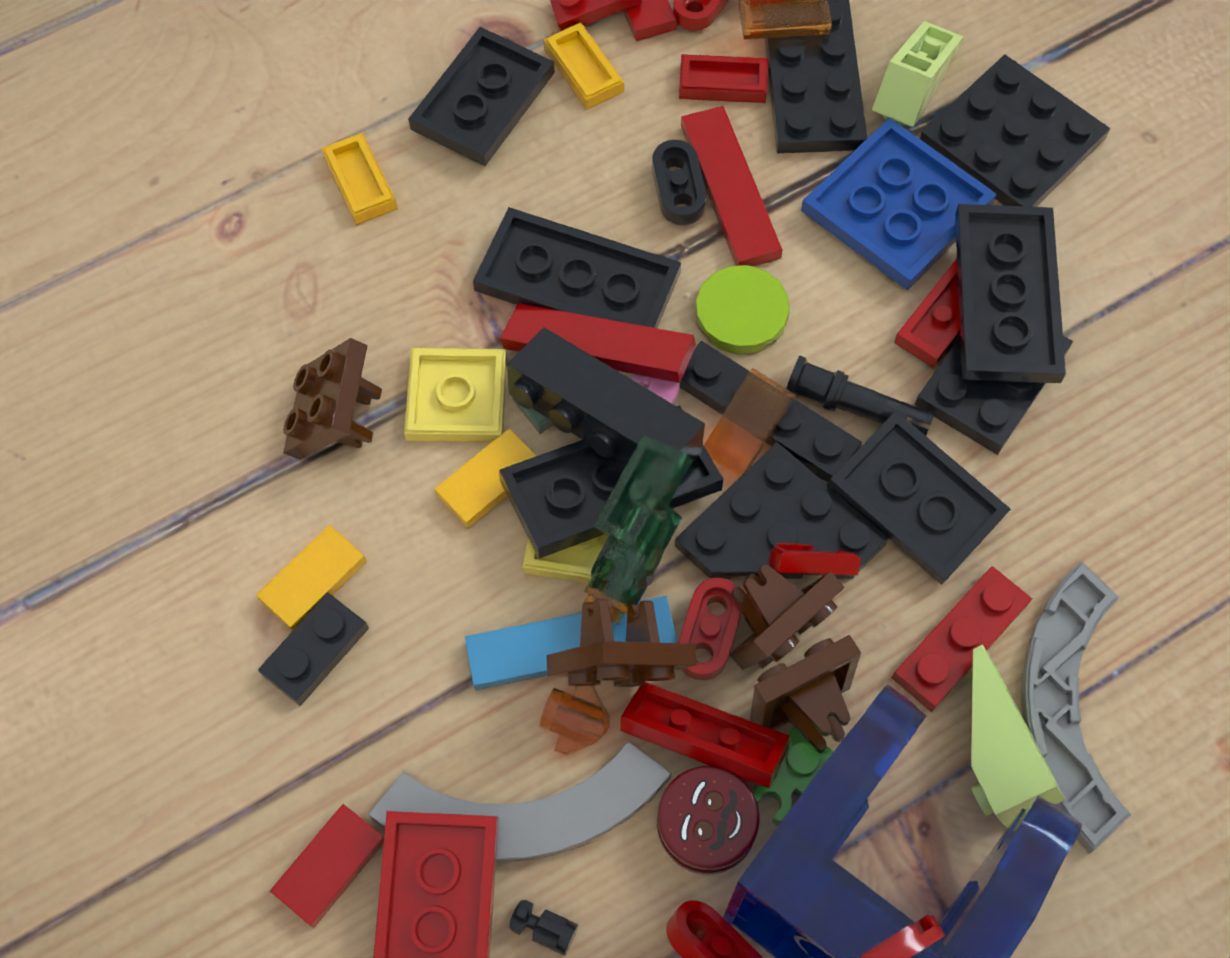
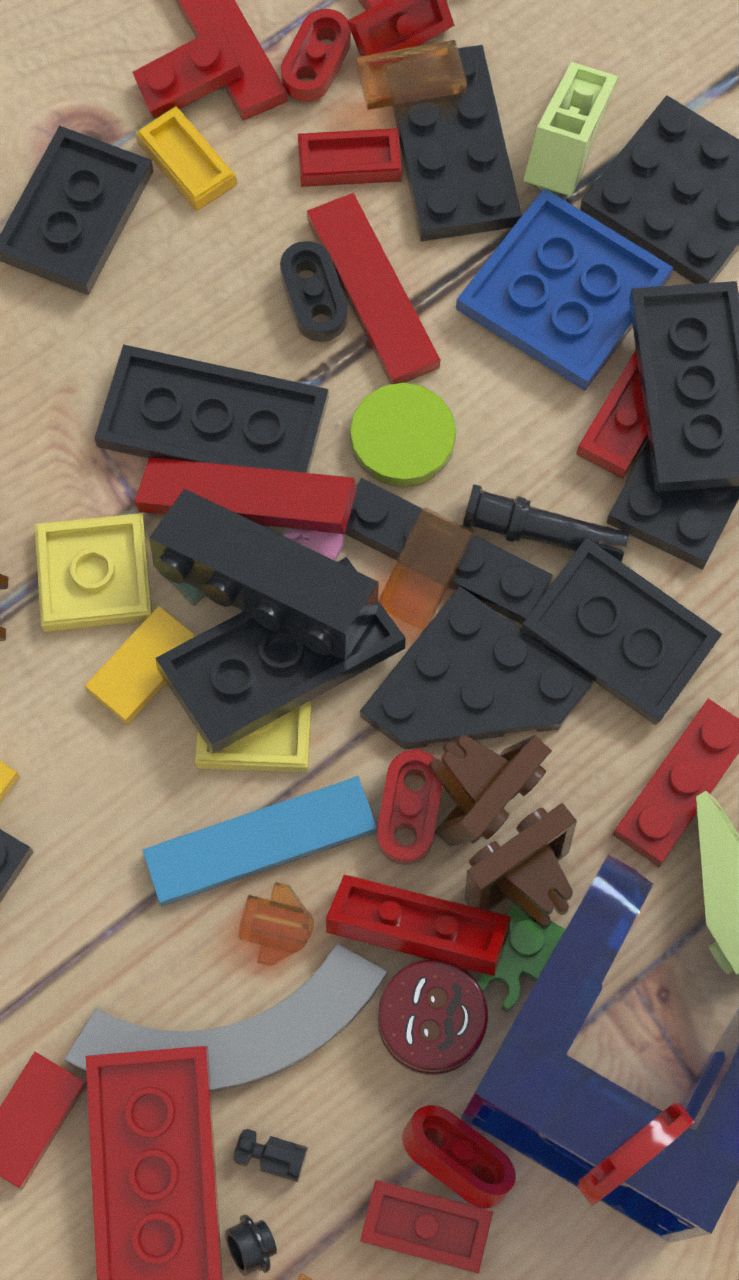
camera: 10 degrees left, 5 degrees up
reddish brown plate [546,598,697,687] -> none
clear green plate [582,435,693,625] -> none
red tile [767,543,861,575] -> none

